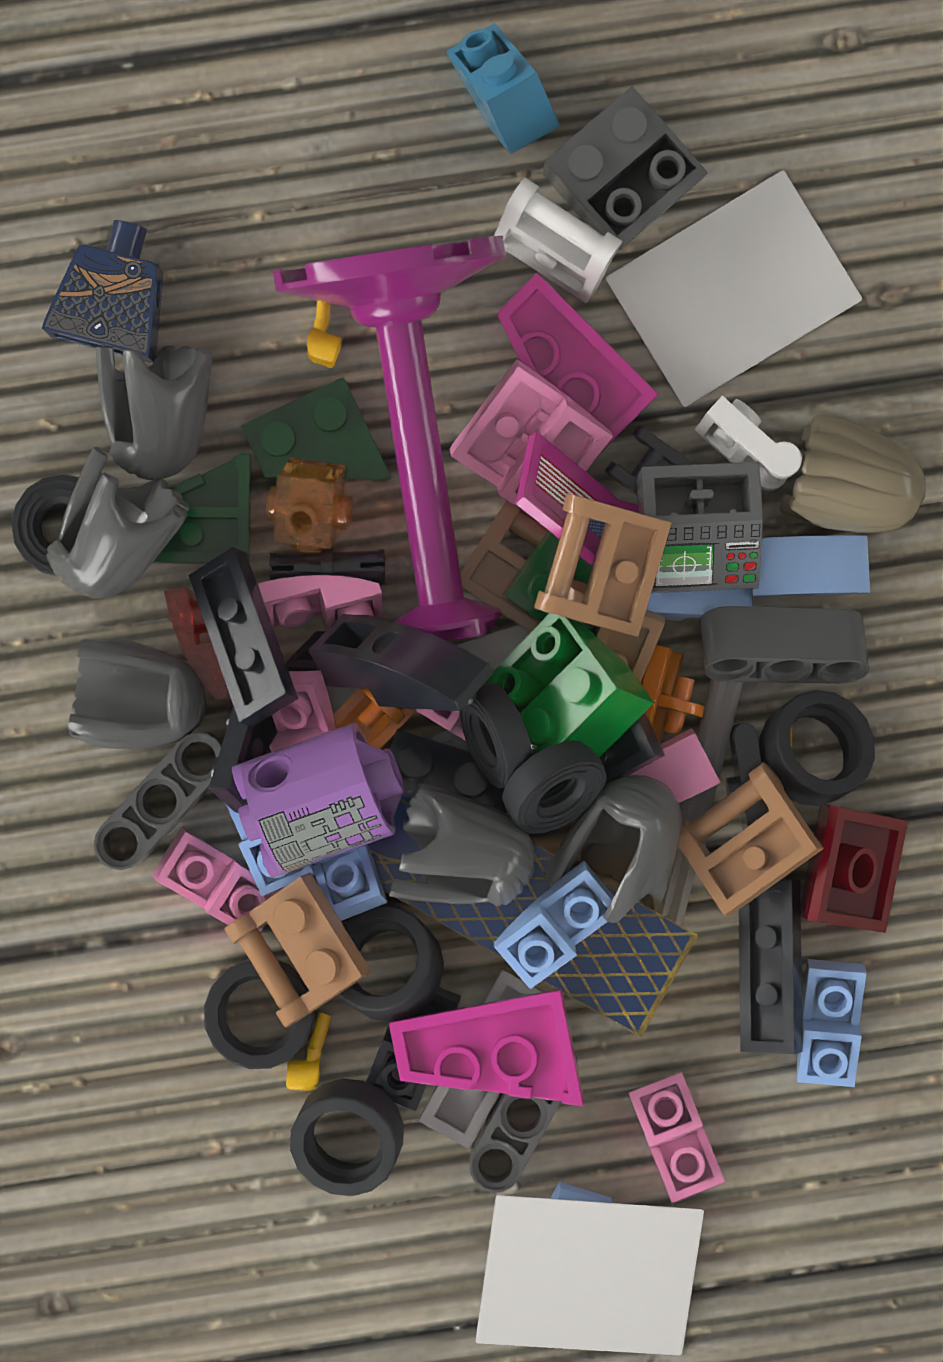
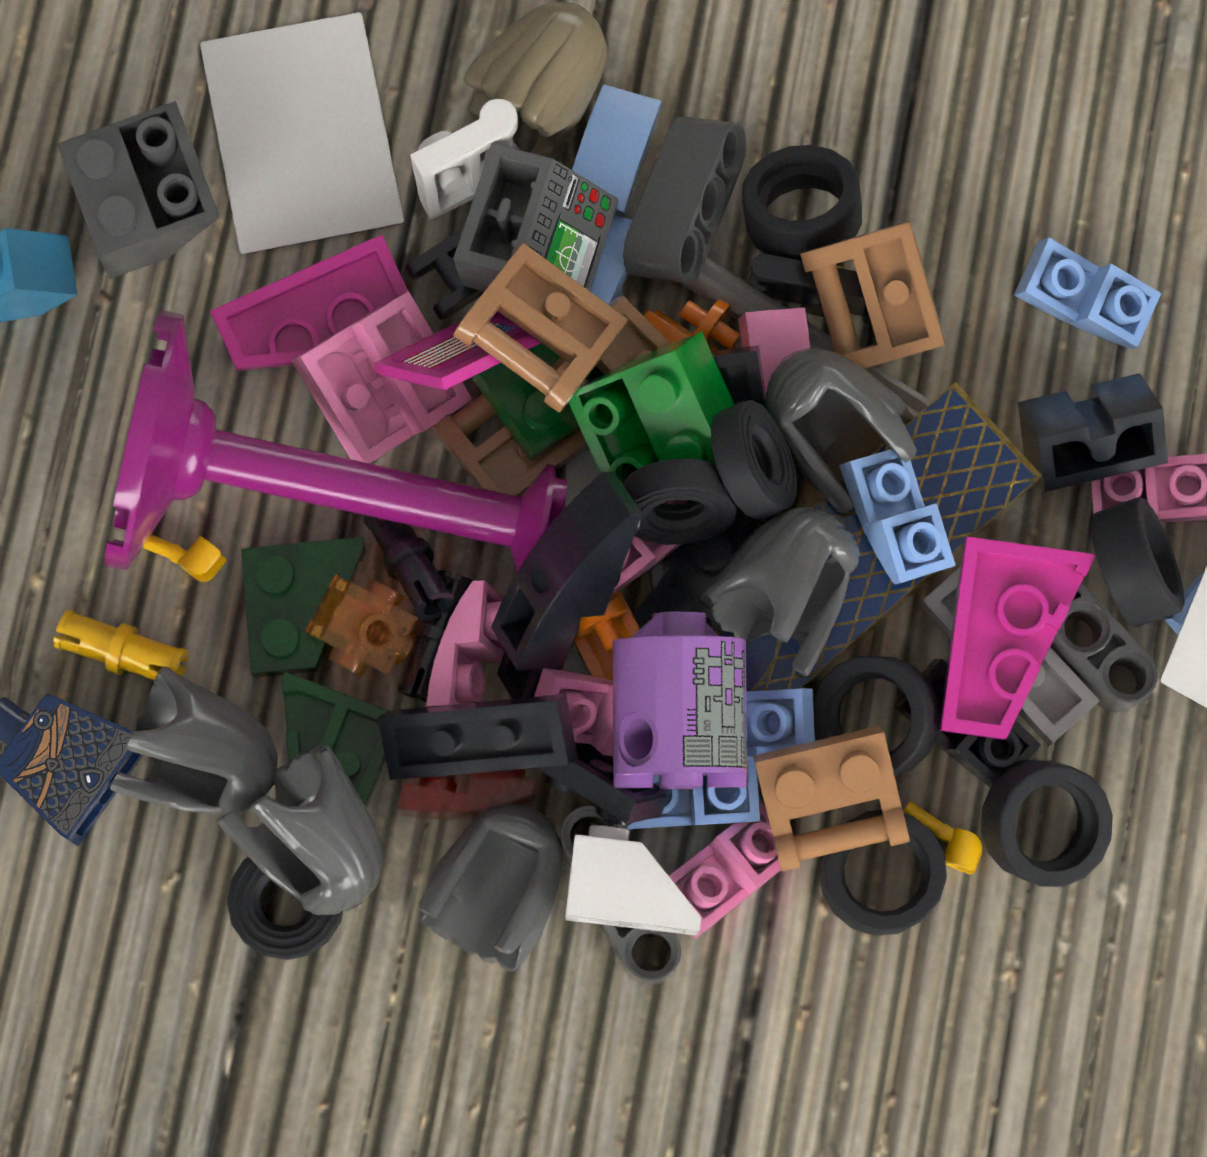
camera: 75 degrees left, 10 degrees down
white plate [494,177,623,304] -> none
black plate [739,879,803,1054] -> none
dark red slope [801,804,908,933] -> none
none -> yellow pin [53,609,189,680]
none -> black pin [364,515,454,621]
none -> white slope [565,826,701,936]
none -> black brick [1018,373,1168,492]
none -> black tyre [1091,497,1185,627]

